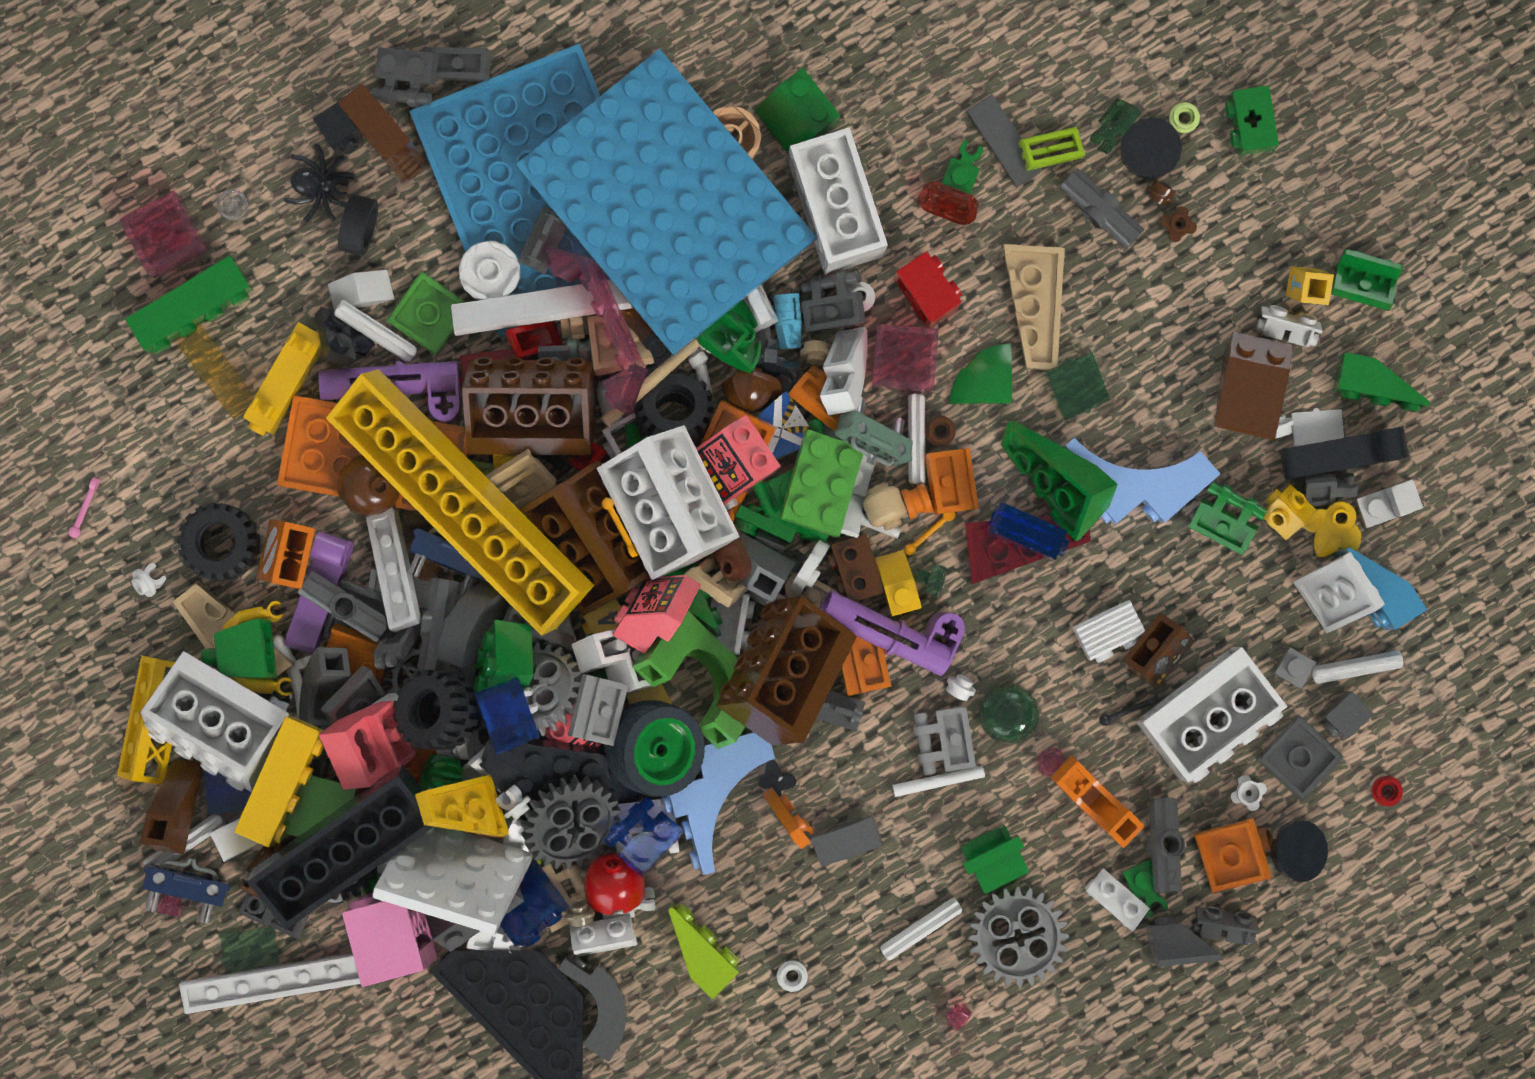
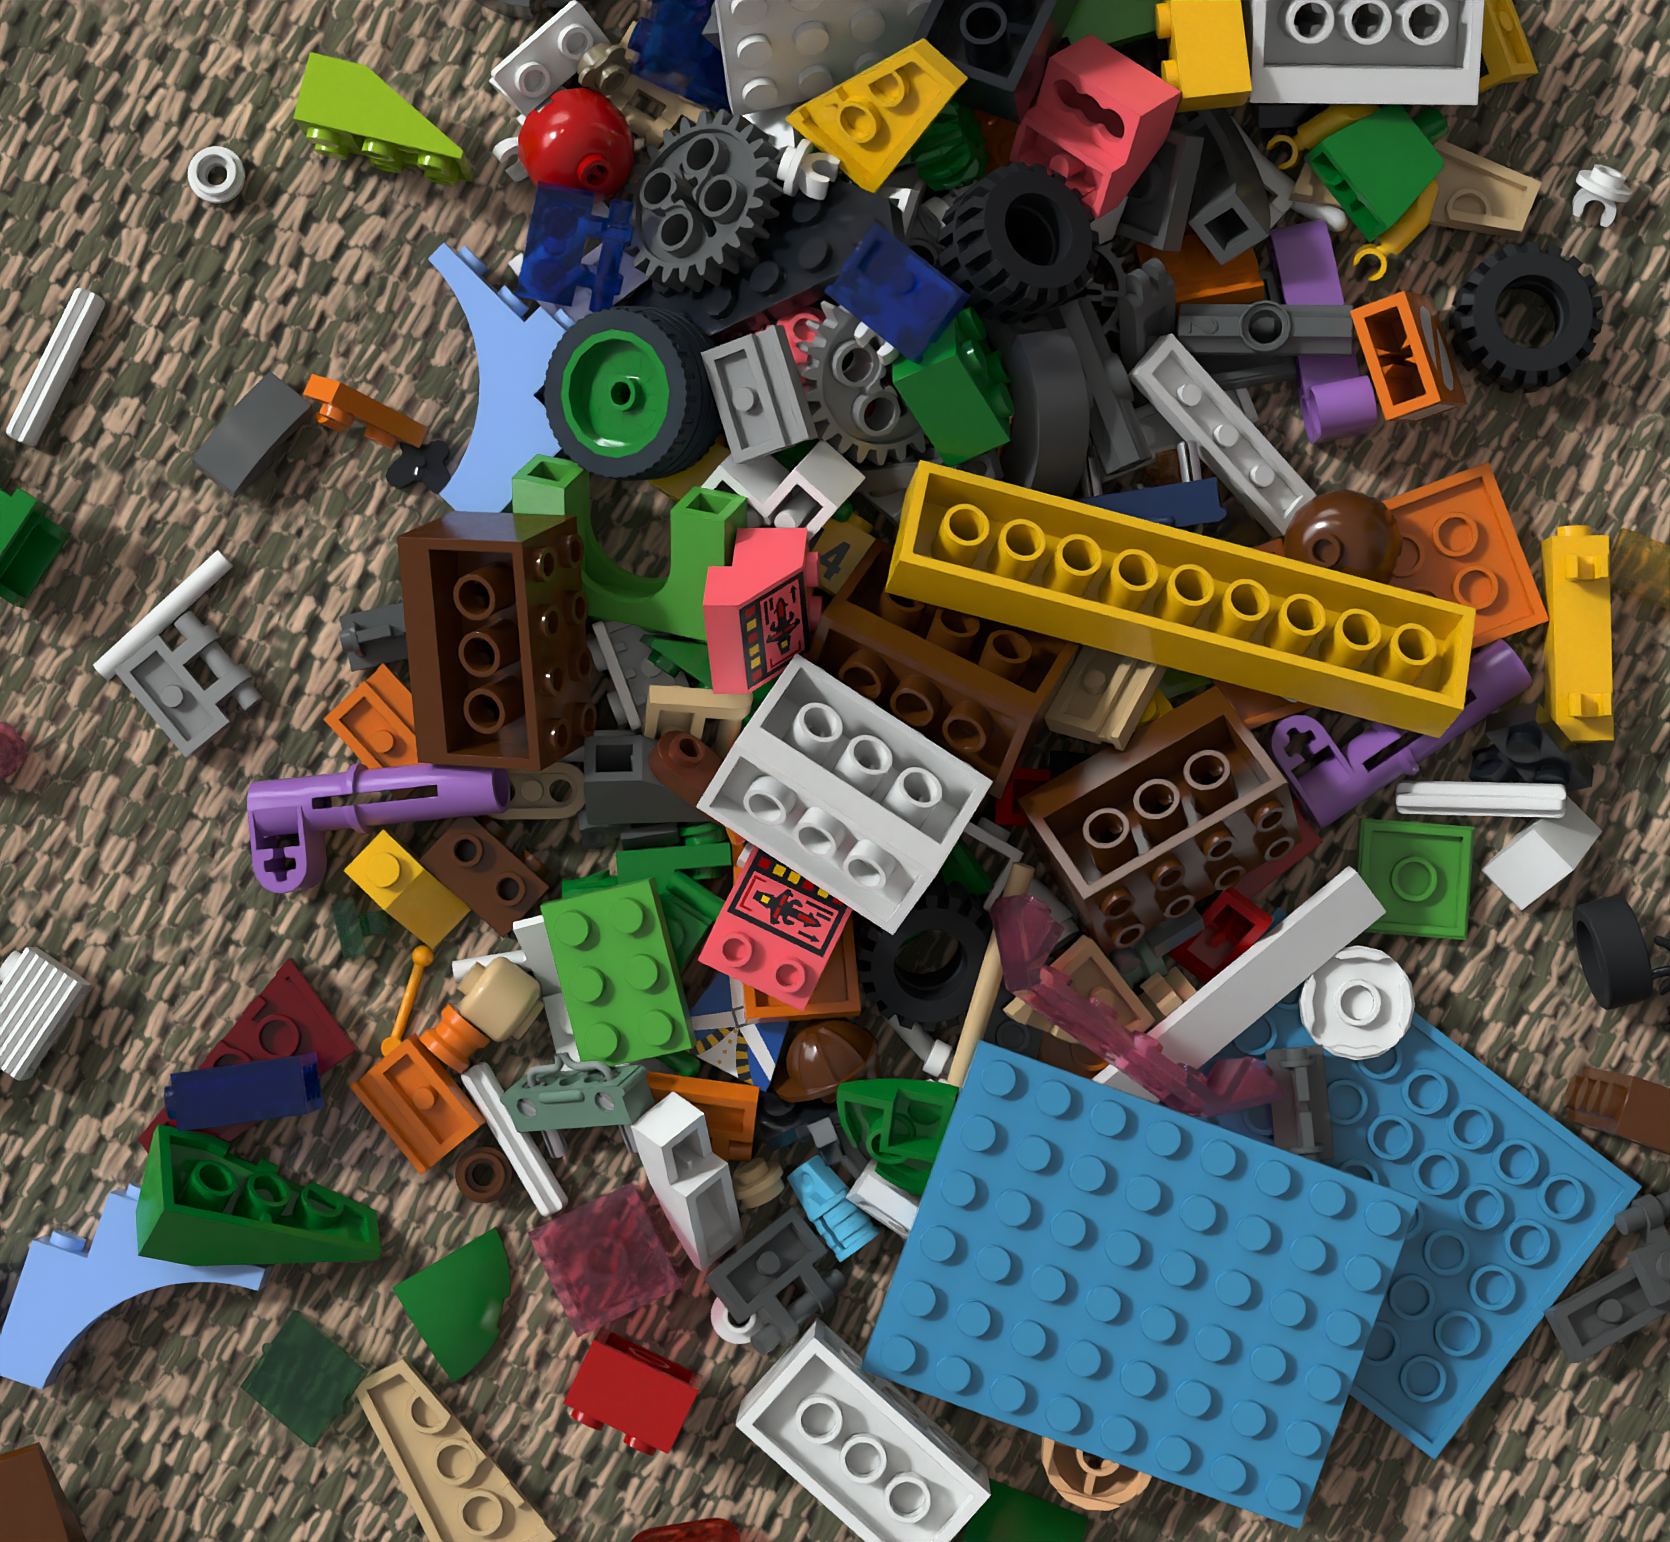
camera: 155 degrees right, 0 degrees up
light orange hinge [602,498,639,558] -> none
white plate [790,540,830,595] -> none
white plate [946,674,976,701] -> none
clear green cylinder [978,683,1040,745] -> none

